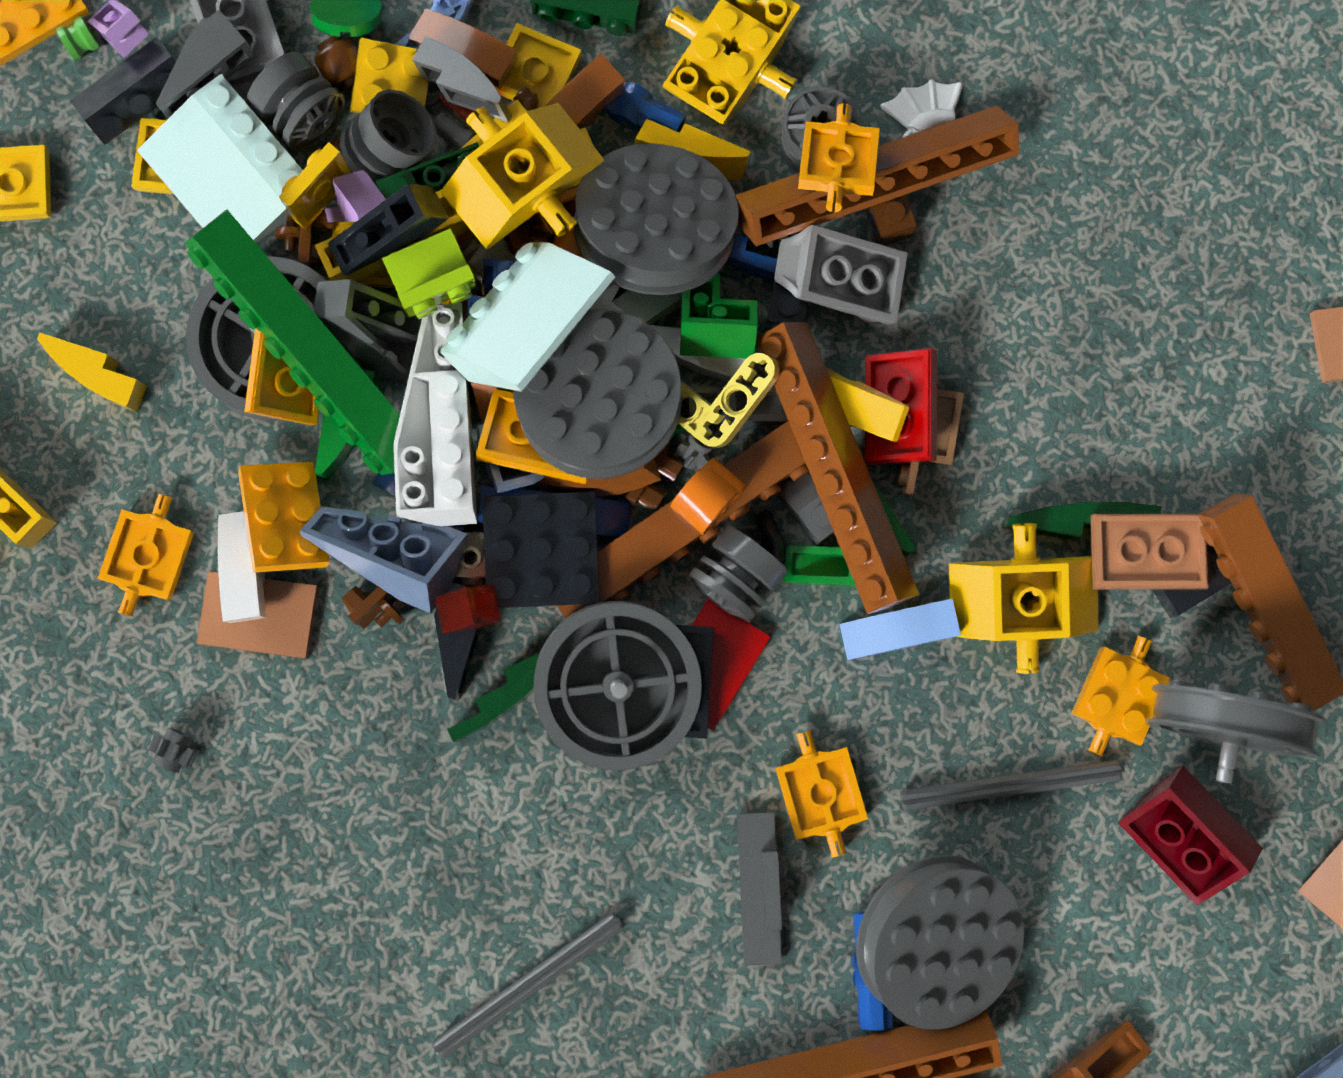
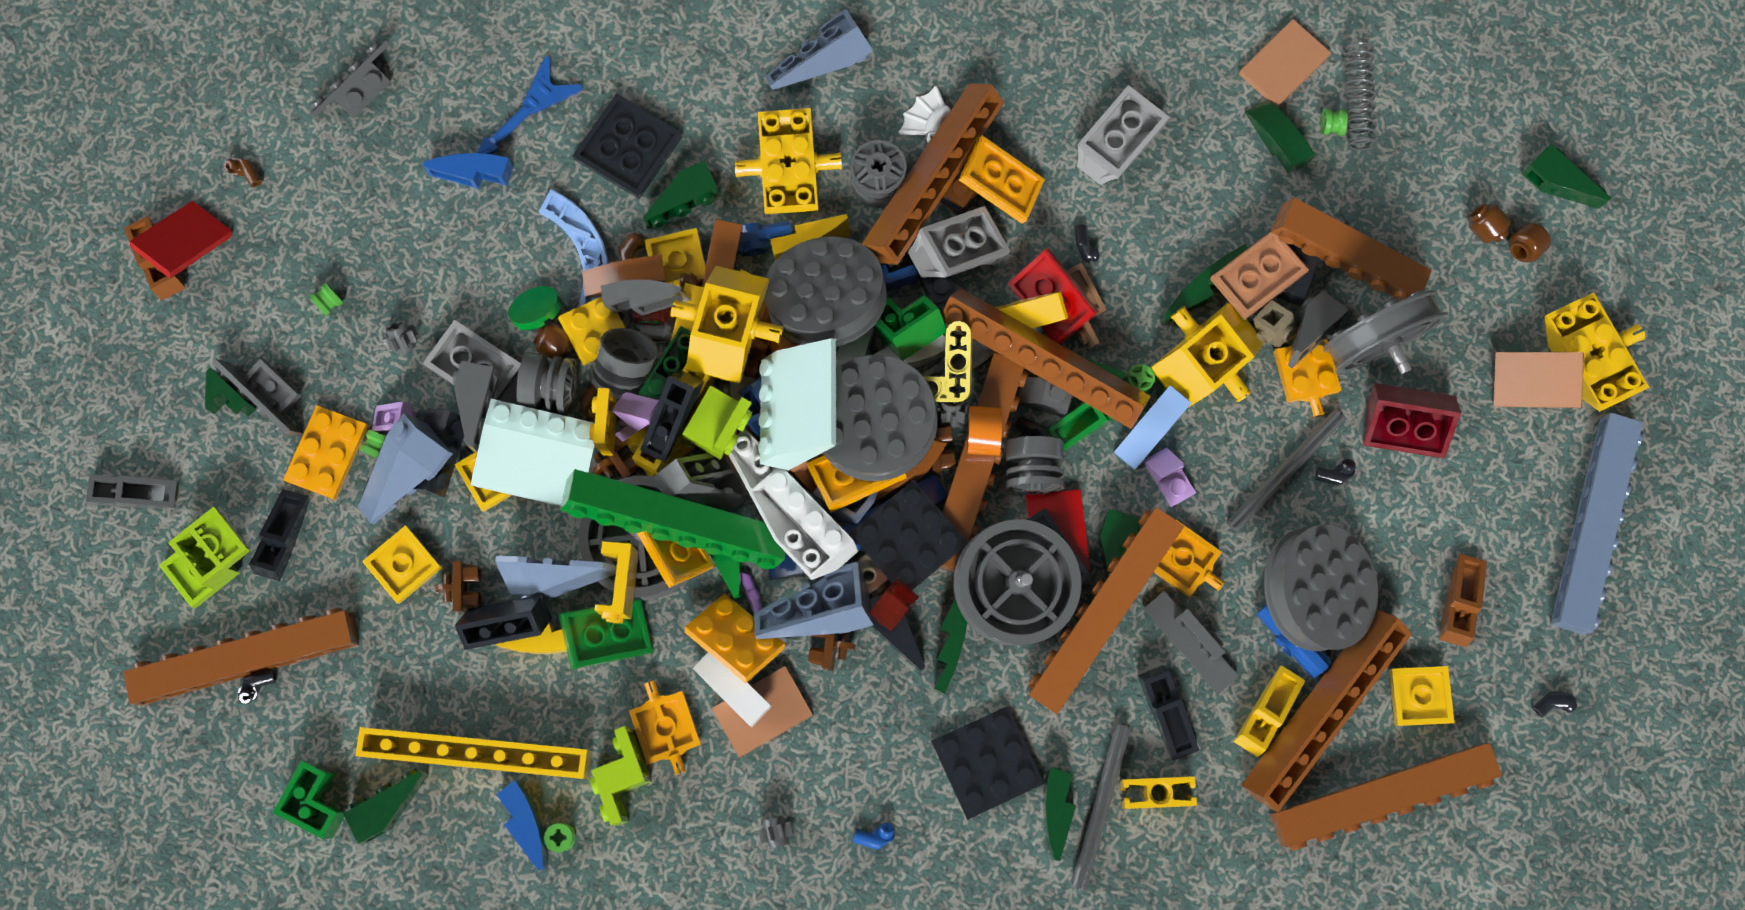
camera: 40 degrees left, 5 degrees down
light orange plate [798,103,880,212] -> none
none -> sand blue wedge [358,413,453,524]
none -> reddish brown hips [435,561,482,614]
none -> black brick [455,595,552,650]
none -> sand blue wedge [495,556,617,599]
none -> green tile [559,599,653,670]
none -> lime bracket [589,726,652,826]
none -> yellow panel [595,541,639,623]
none -> reddish brown arm [619,232,645,261]
none -> medium lavender piece [741,572,763,614]
none -> blue arm [853,822,895,850]
none -> black plate [931,706,1044,820]
none -> light orange tile [959,135,1045,223]
none -> dark orange brick [1028,507,1185,714]
none -> dark green slope [1043,767,1076,862]
none -> black arm [1074,224,1099,263]
none -> light grey slope [1077,85,1170,185]
none -> dark green slope [1098,509,1141,579]
none -> yellow piece [1120,777,1197,809]
none -> bright green wheel [1125,364,1155,393]
none -> black slope [1137,666,1199,761]
none -> lavender slope [1143,447,1196,508]
none -> yellow slope [1234,665,1305,757]
none -> dark green slope [1245,99,1315,174]
none -> dark tan brick [1254,300,1296,348]
none -> dark grey slope [1288,290,1349,368]
none -> black arm [1315,459,1356,485]

